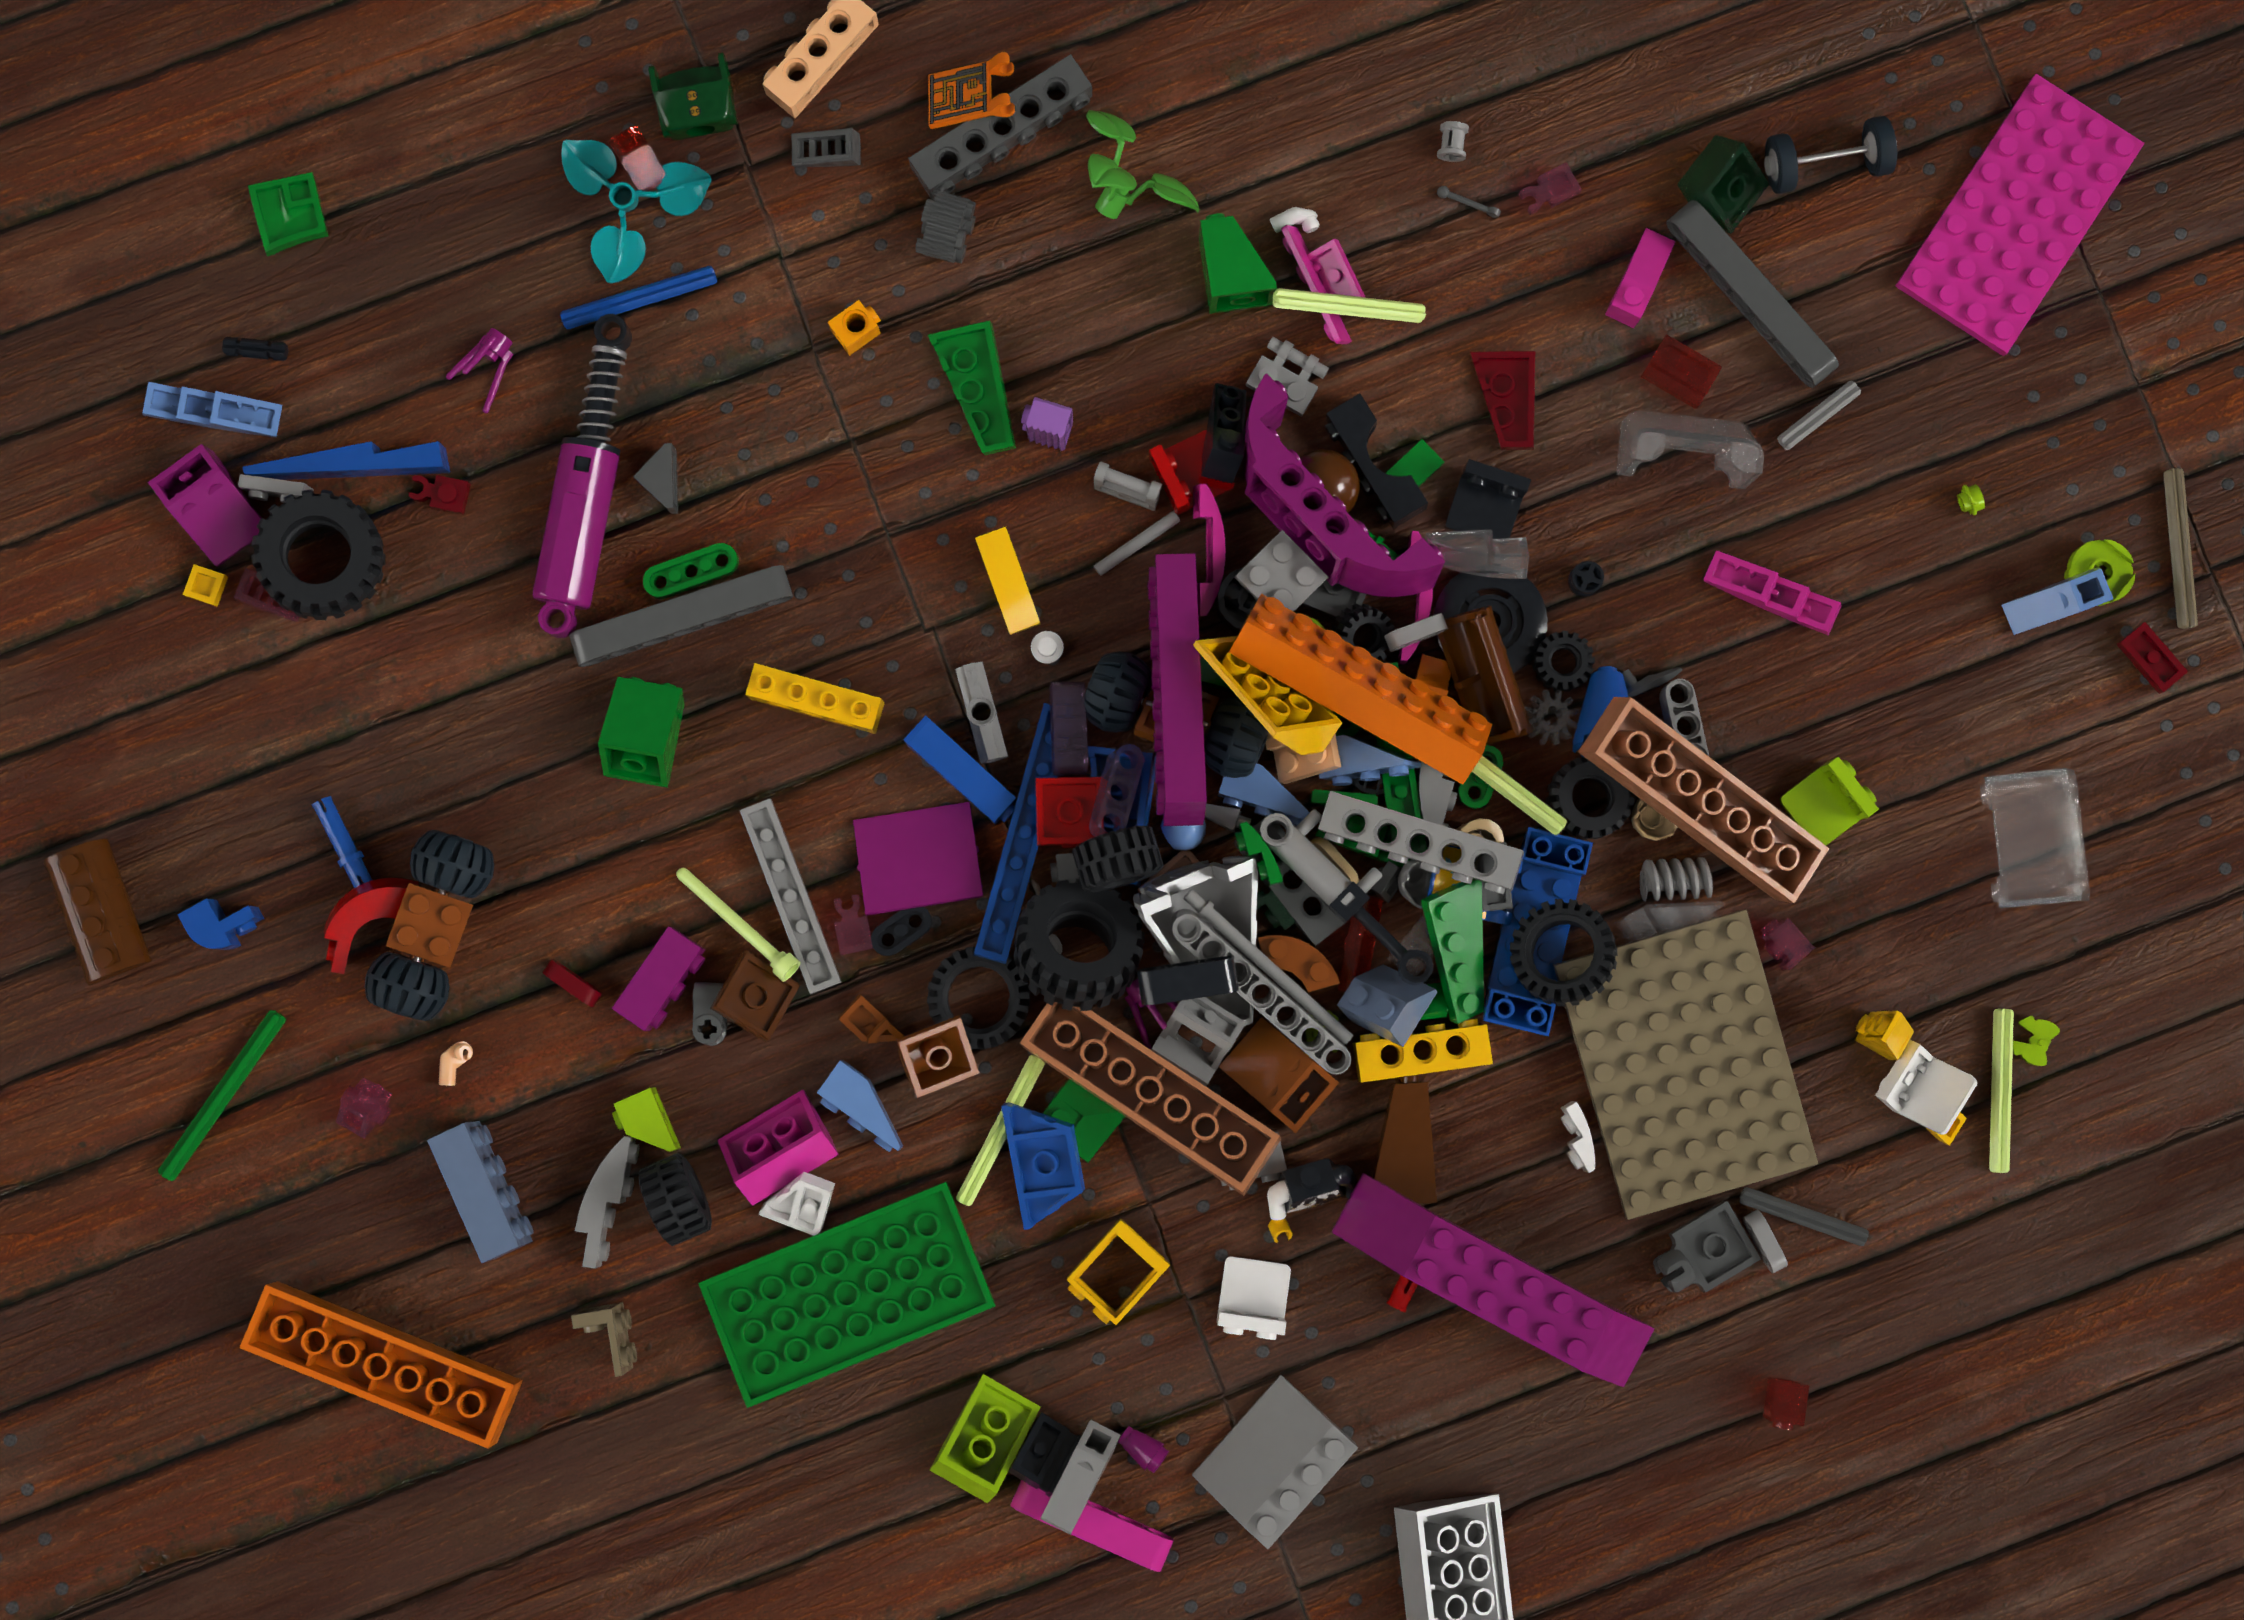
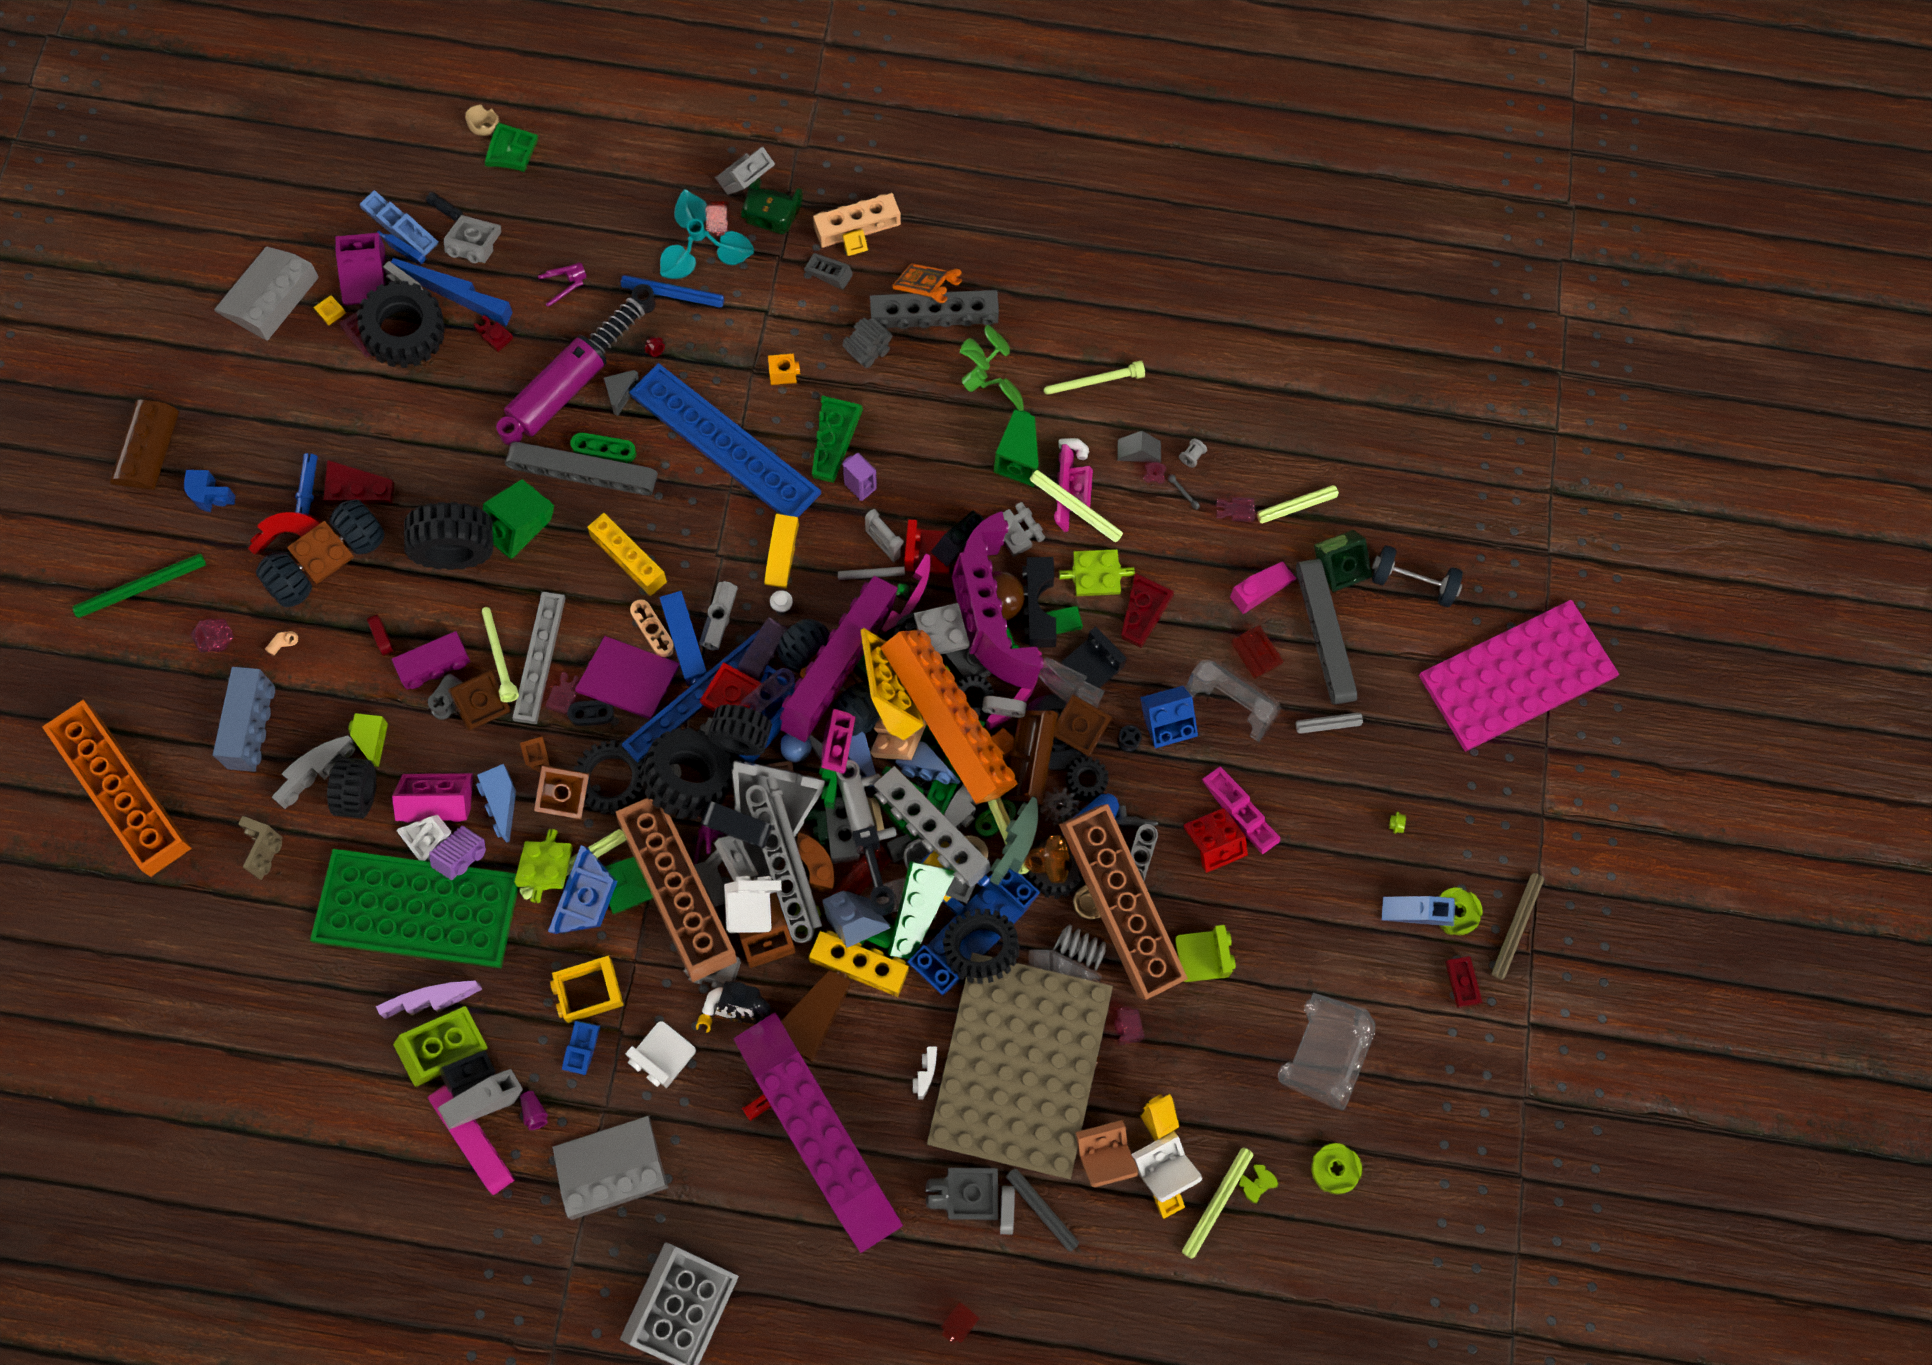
camera: 25 degrees right, 15 degrees down
none -> light grey slope [214,246,319,341]
none -> dark red wing [323,460,394,504]
none -> lavender slope [376,981,482,1019]
none -> blue piece [377,231,426,265]
none -> black tyre [404,502,493,570]
none -> medium lavender brick [429,825,486,880]
none -> light grey plate [444,215,501,263]
none -> tan hair [465,105,499,136]
none -> lime plate [515,829,573,903]
none -> blue slope [562,1020,601,1075]
none -> blue plate [629,363,821,518]
none -> light nougat beam [630,600,674,658]
none -> dark red plate [645,337,665,357]
none -> light grey window [715,147,775,195]
none -> white bracket [724,876,781,933]
none -> dark pink slope [821,709,855,774]
none -> yellow plate [842,229,868,256]
none -> green hand [896,584,911,600]
none -> sand green slope [990,797,1038,886]
none -> clear orange tile [1025,836,1069,883]
none -> yellowish green piece [1044,360,1145,395]
none -> reddish brown tile [1054,694,1113,757]
none -> lime plate [1059,550,1135,596]
none -> nougat bracket [1075,1120,1138,1187]
none -> dark grey slope [1117,431,1161,463]
none -> blue slope [1140,686,1198,748]
none -> clear pink plate [1144,462,1166,484]
none -> red bracket [1184,808,1248,873]
none -> yellowish green axle [1257,485,1339,523]
none -> lime plate [1311,1143,1362,1194]

